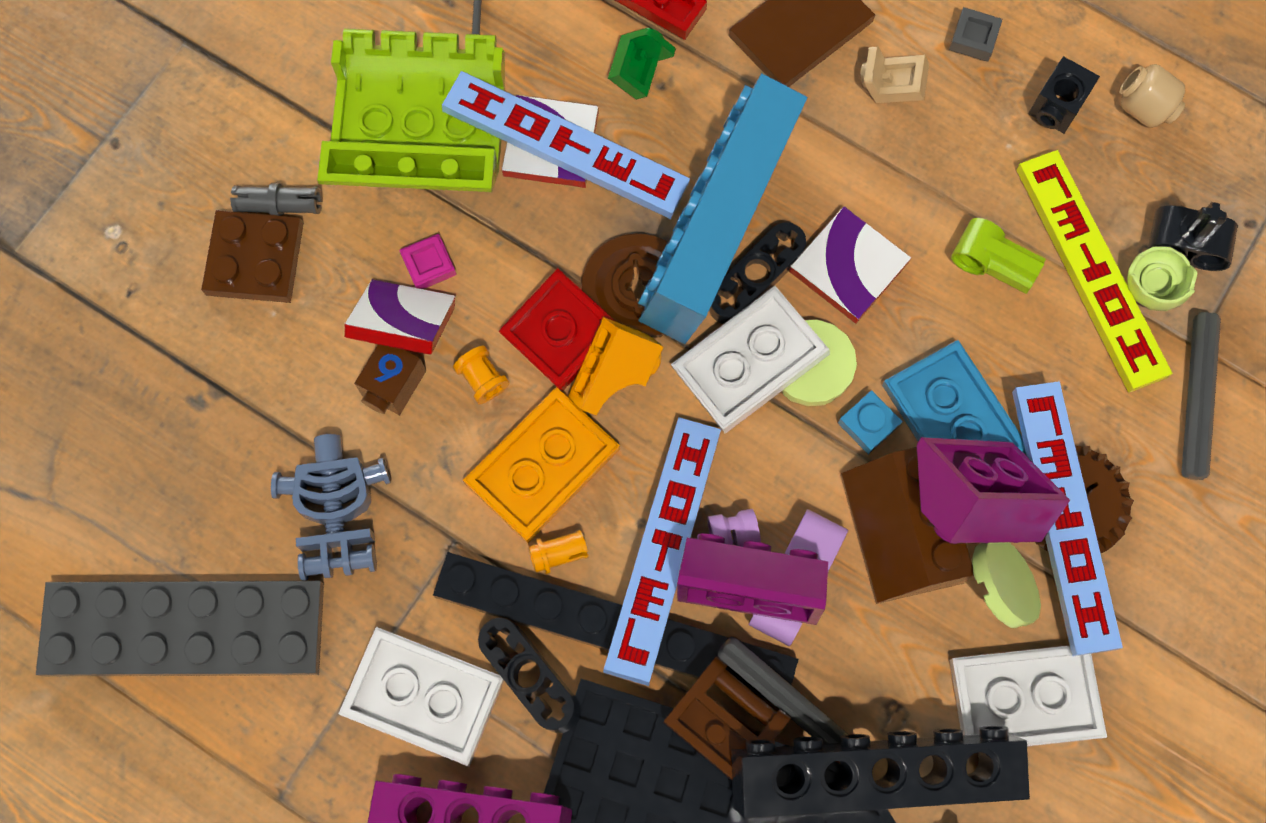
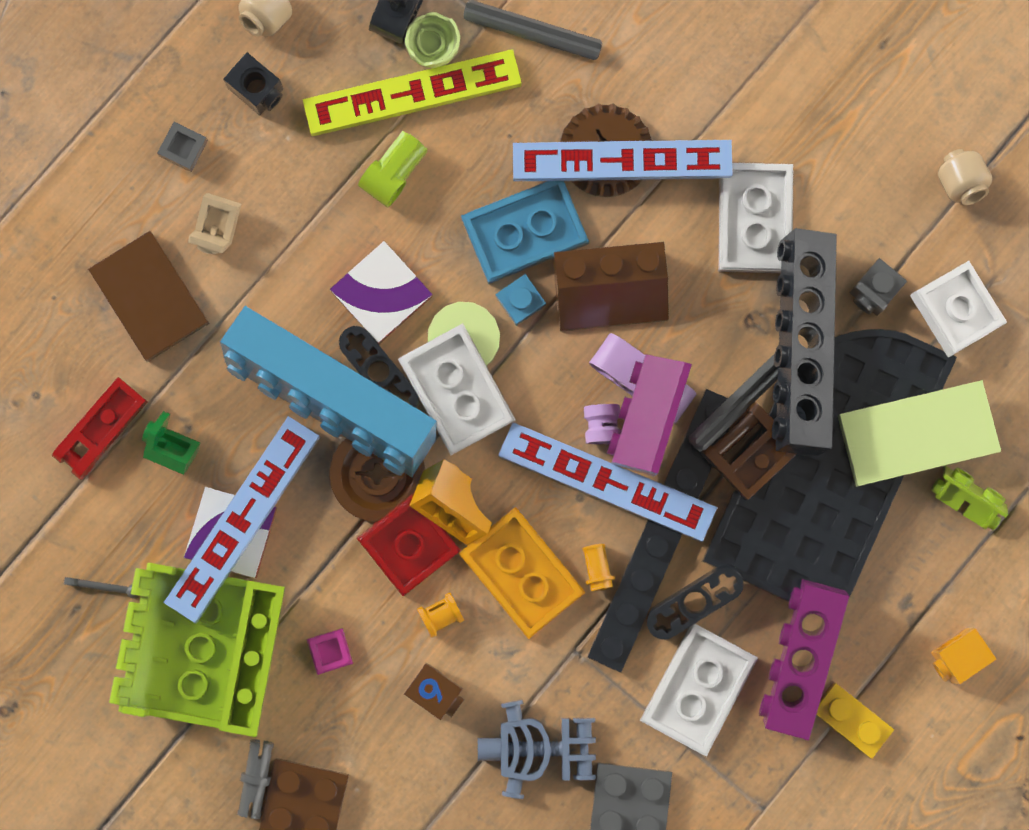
camera: 90 degrees left, 10 degrees up
tile [344,279,455,355] -> none
magenta slope [917,437,1070,544] -> none
yellowish green tile [972,542,1041,628] -> none

